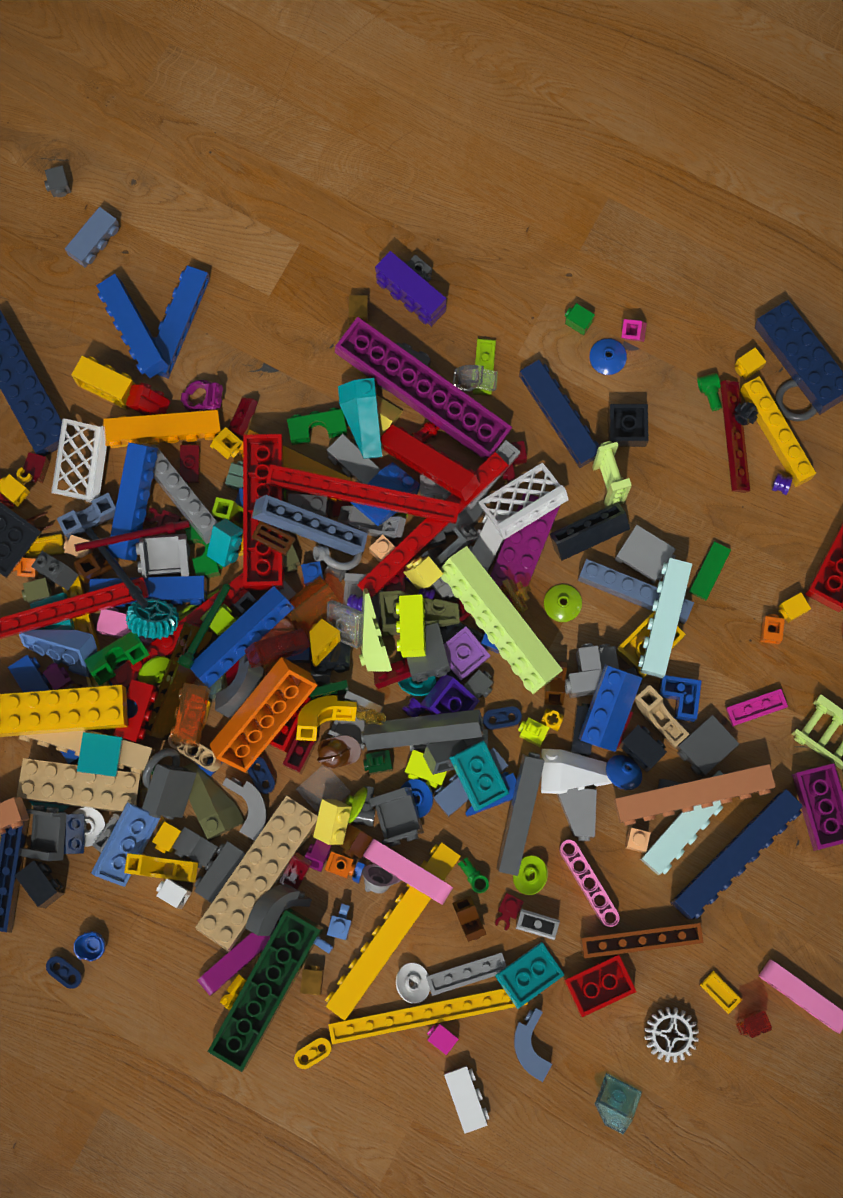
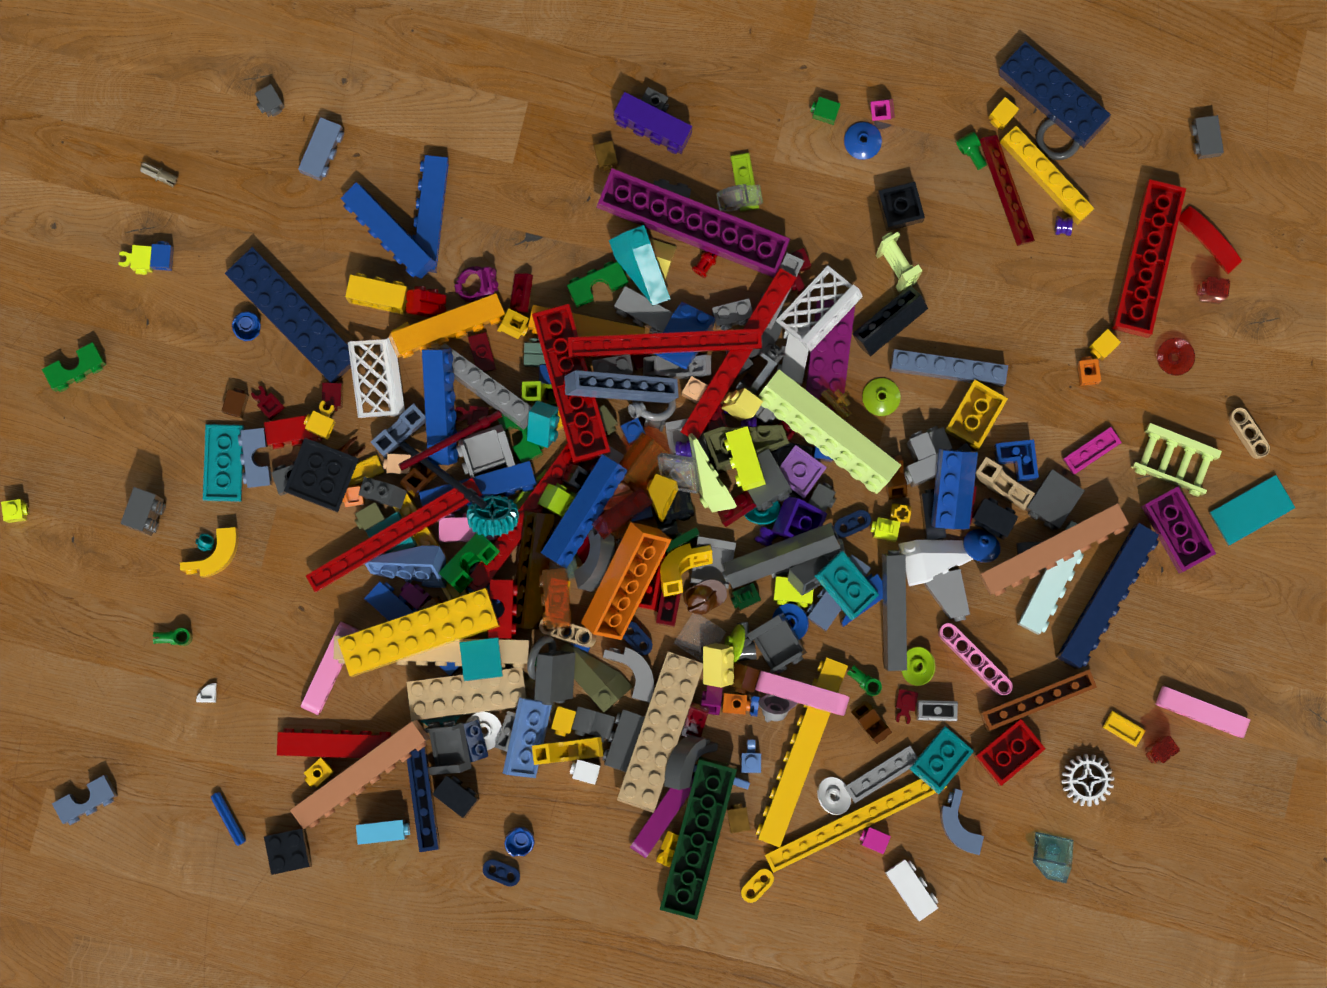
camera: 20 degrees left, 5 degrees up
lime dish [138,656,170,687] -> none
dark green piece [177,584,231,669] -> none
reddish brown tile [252,521,295,556] -> none
clear yellow pin [356,708,386,725] -> none
red brick [381,424,480,502] -> none
dark blue brick [519,360,600,468] -> none
light grey panel [615,525,676,584] -> none
light nougat brick [625,828,651,853] -> none
light aqua brick [638,558,692,678] -> none
green tile [689,541,731,601] -> none
black gear [734,402,758,425] -> none

